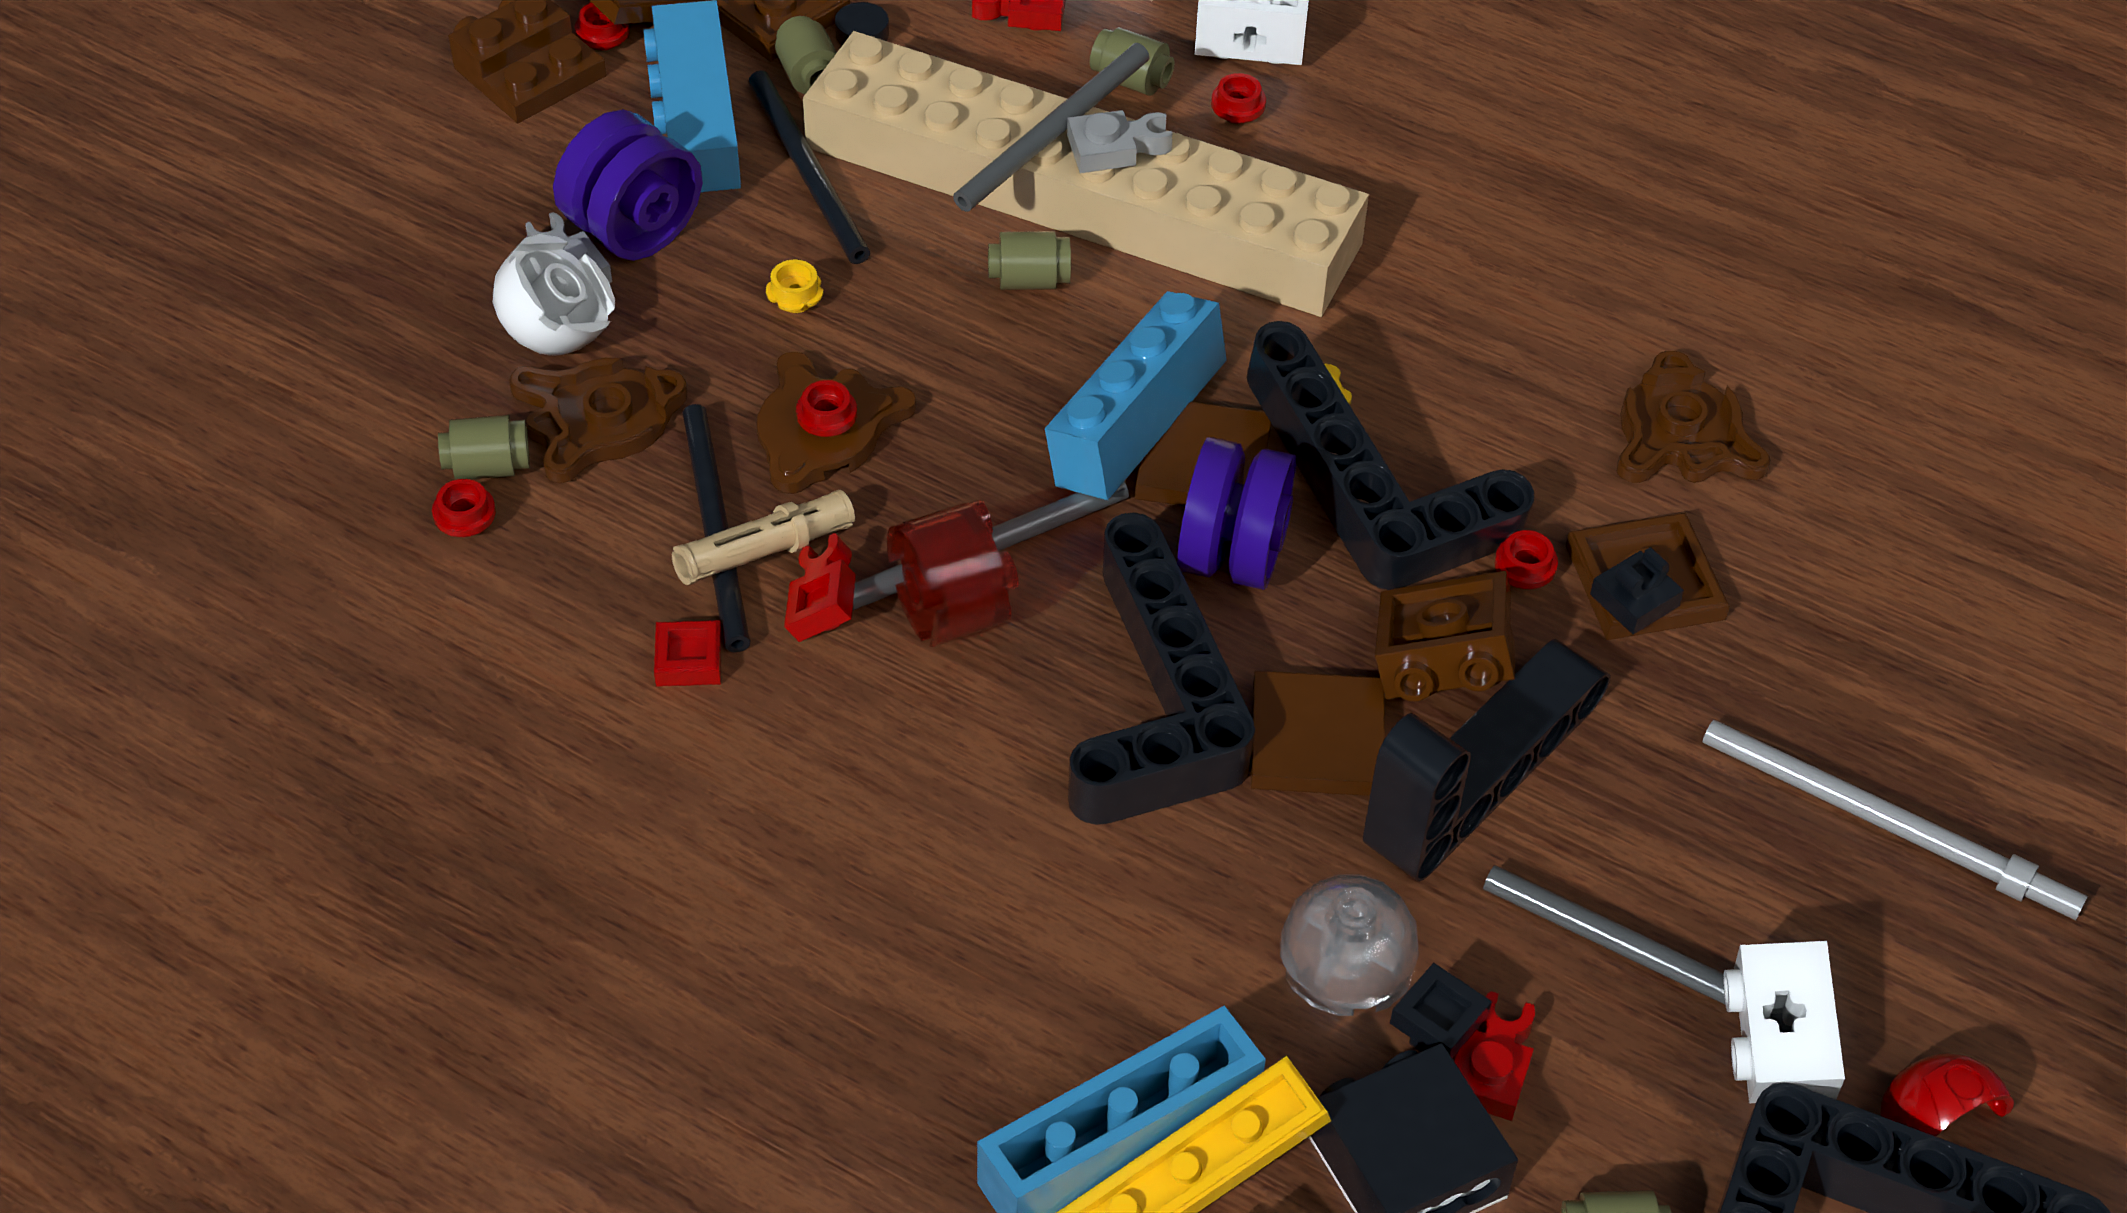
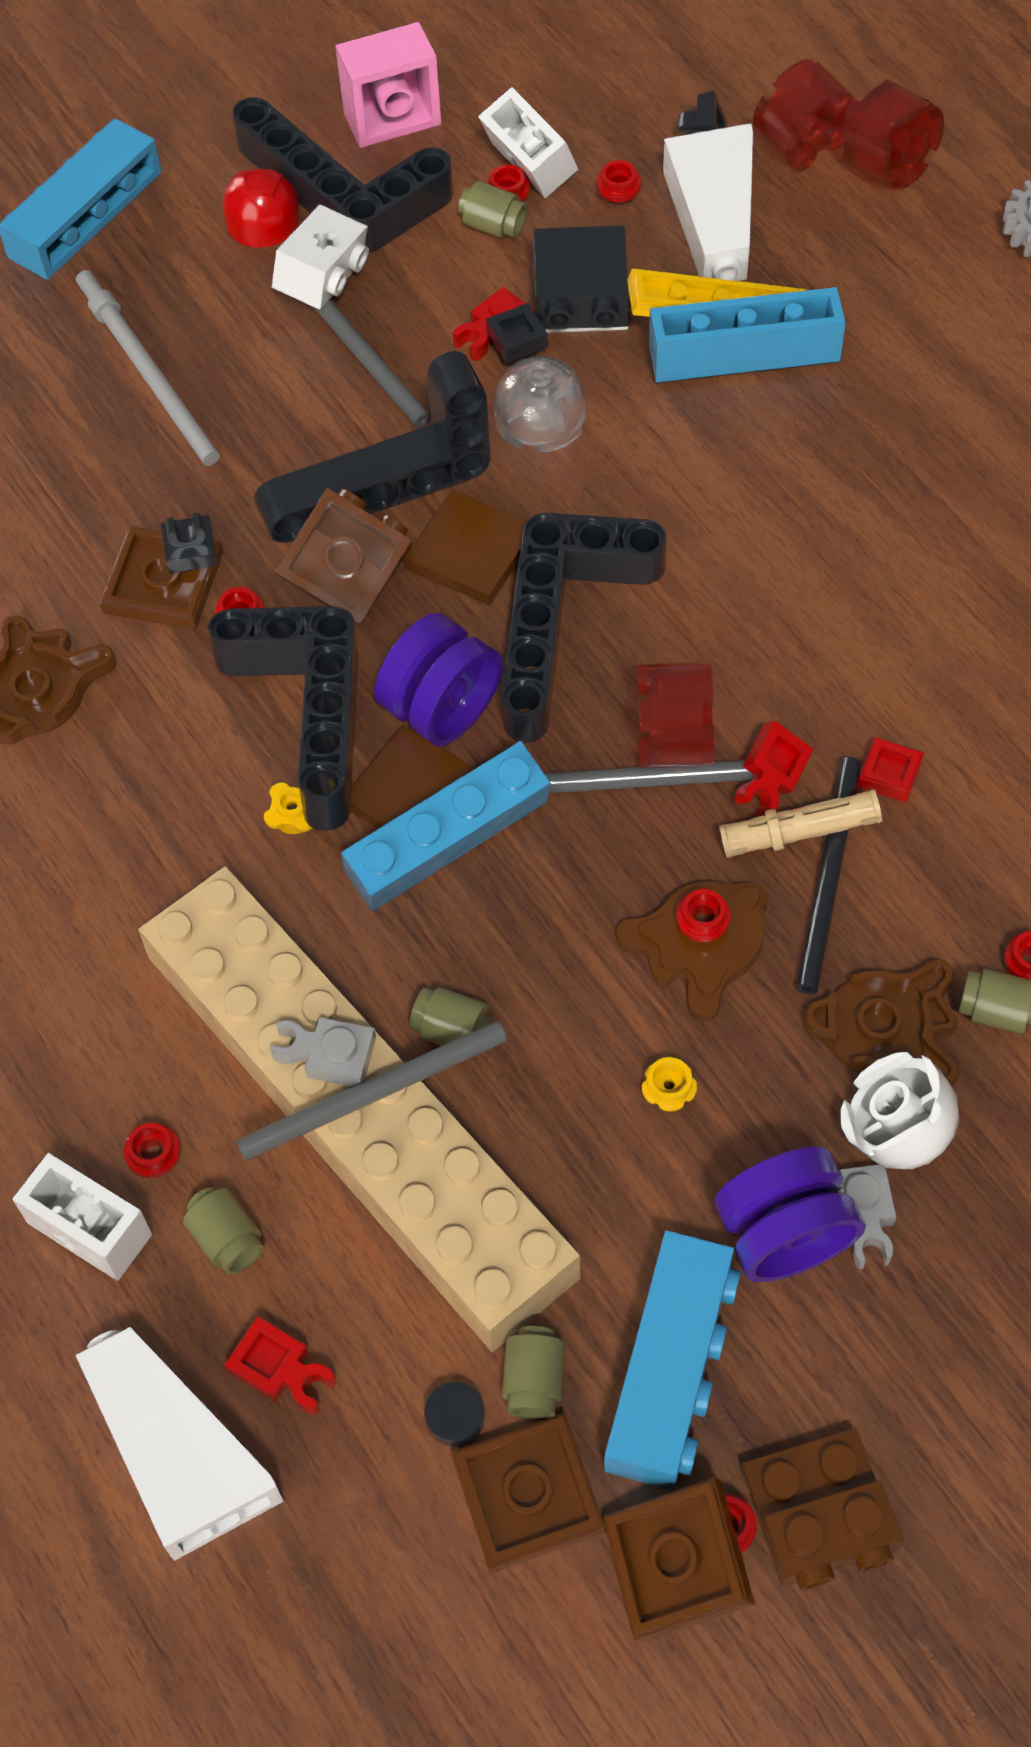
camera: 150 degrees left, 10 degrees up
black piece [748,70,870,264] -> none

